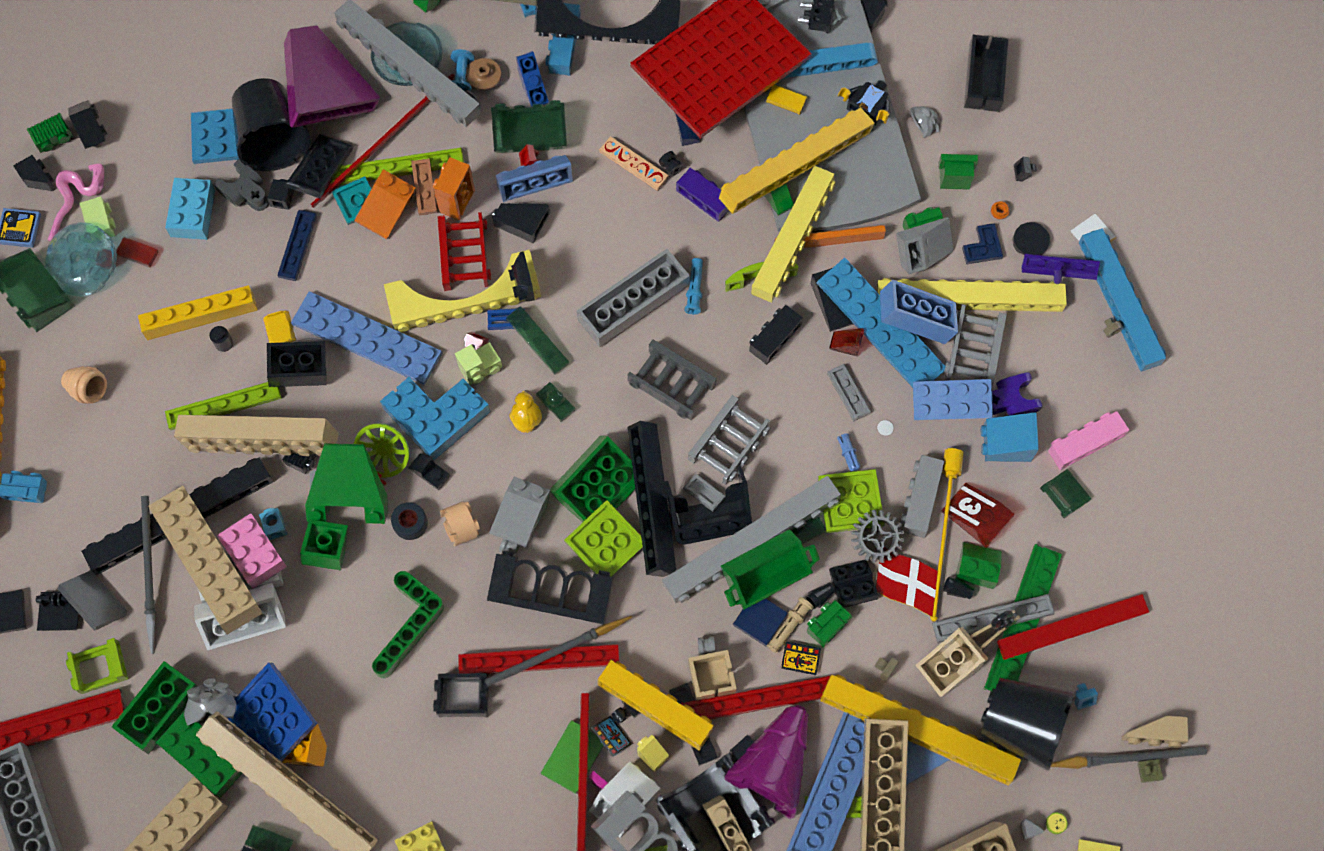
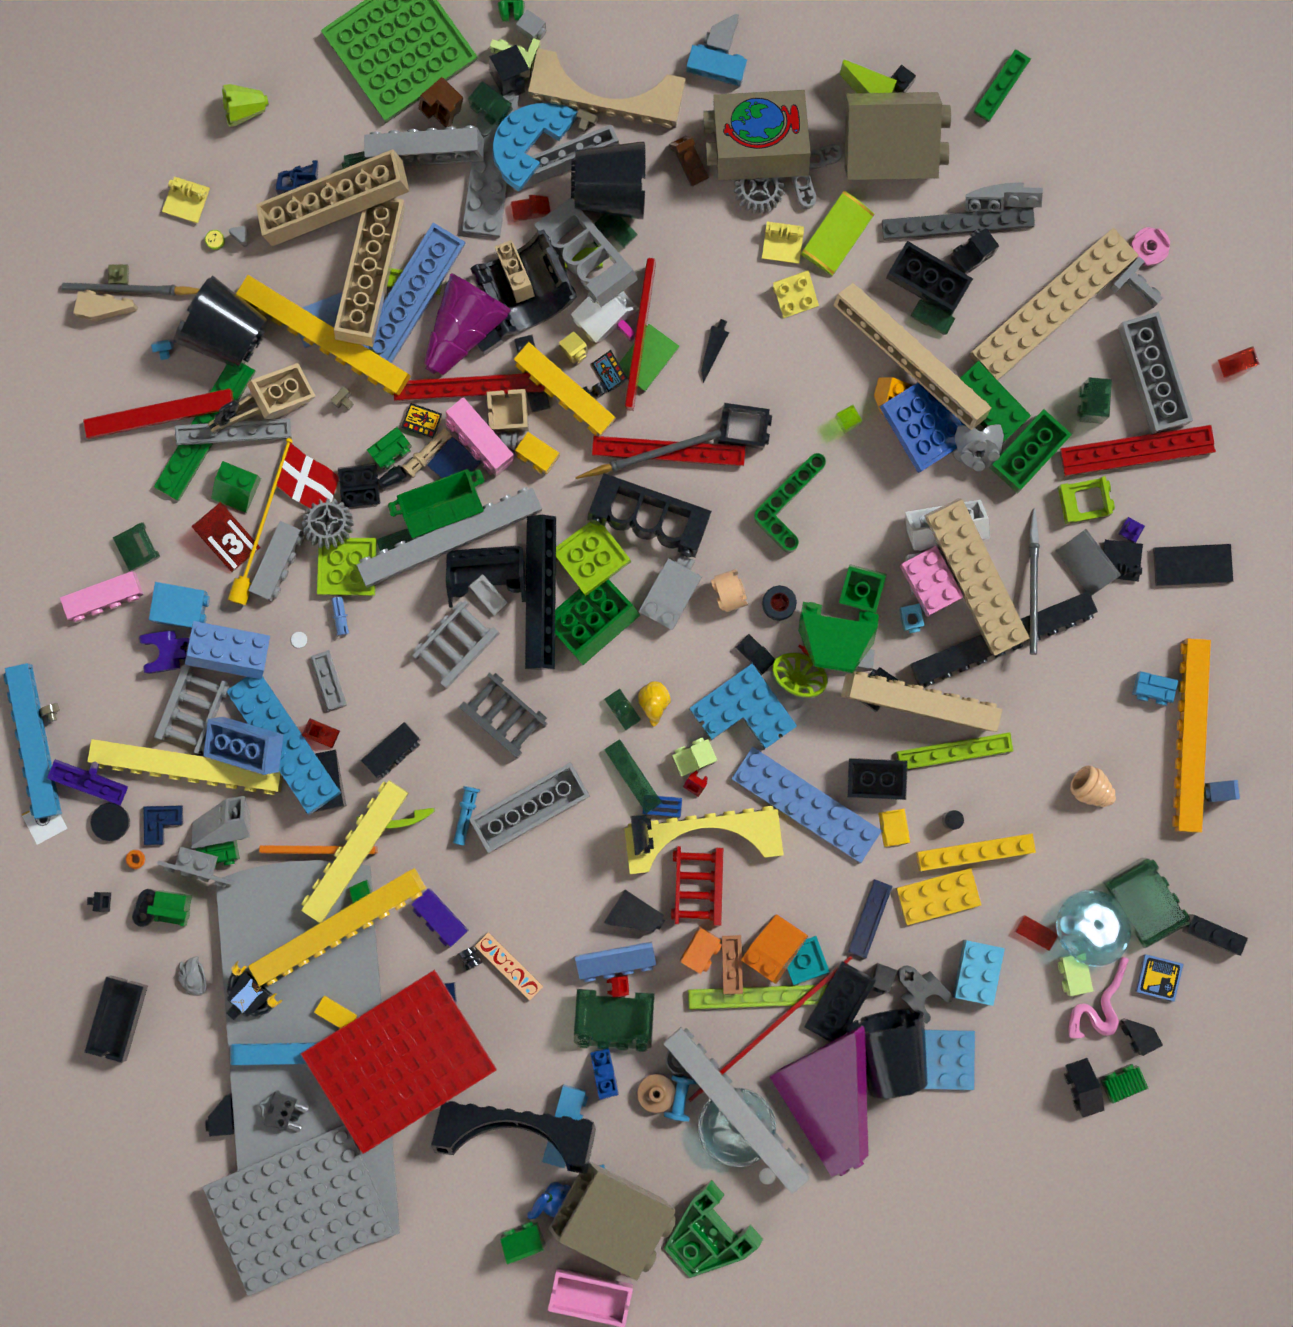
camera: 170 degrees left, 15 degrees up
black cone [943,576,974,599] -> none
none -> black plate [132,889,156,927]
none -> light grey bracket [157,847,234,887]
none -> bright pink piece [445,397,514,478]
none -> yellow brick [515,432,560,474]
none -> black bar [701,319,729,383]
none -> clear neon green brick [835,405,862,434]
none -> yellow plate [896,868,981,925]
none -> clear green brick [1077,377,1112,424]
none -> dark purple tile [1118,517,1145,543]

